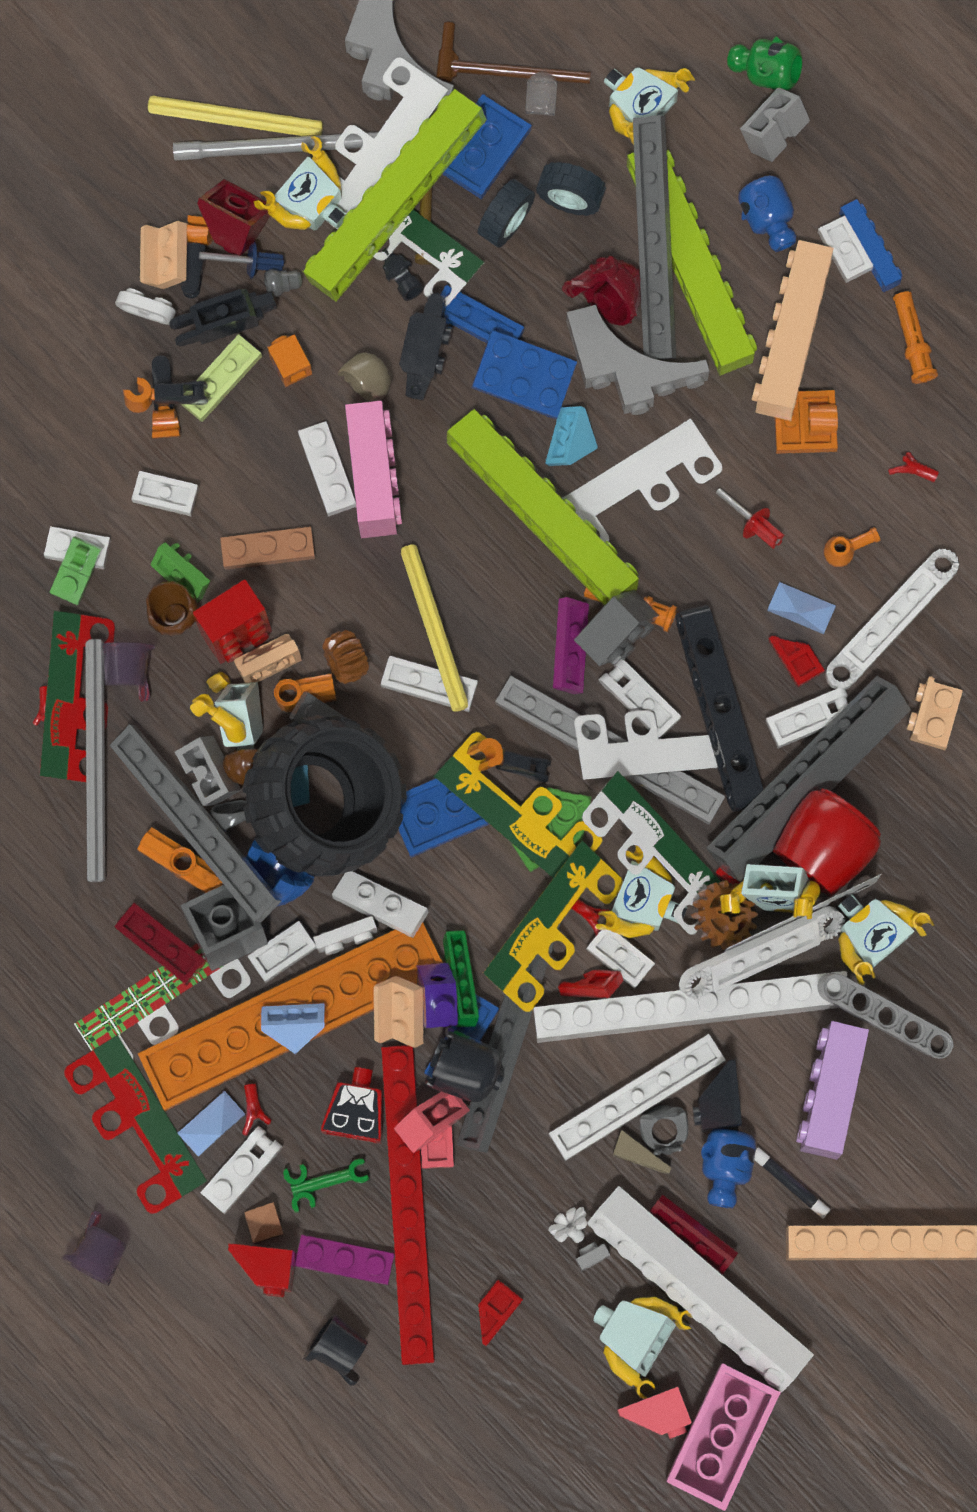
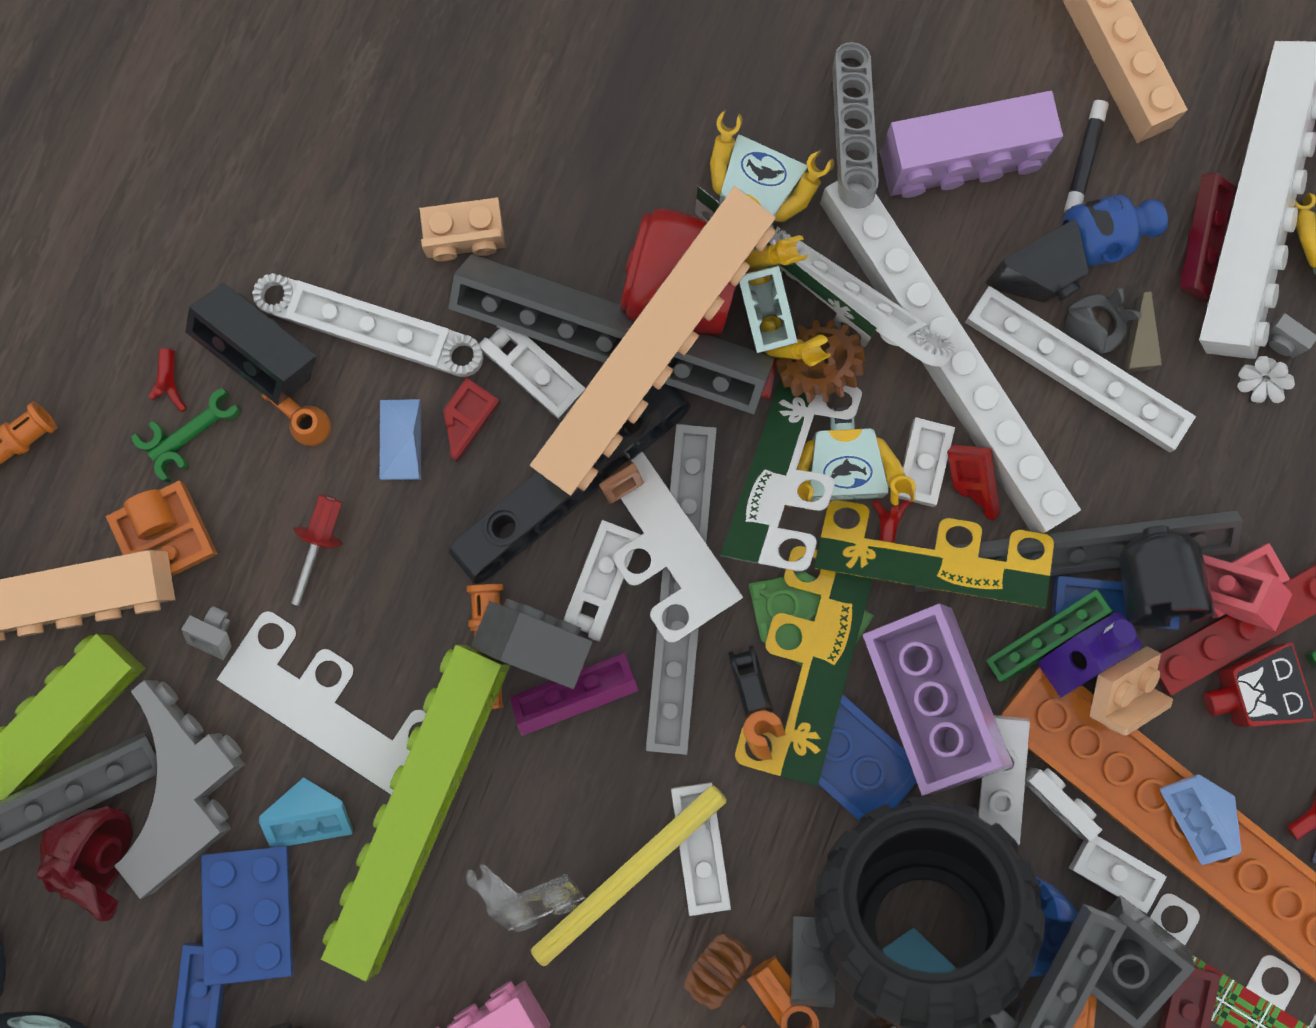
camera: 115 degrees left, 5 degrees up
none -> green bar [131,388,242,483]
none -> light grey tile [181,606,232,660]
none -> black brick [185,283,316,405]
none -> clear plate [466,864,585,932]
none -> light nougat brick [529,186,776,496]
none -> nougat slope [599,460,644,504]
none -> lavender brick [863,603,1013,796]

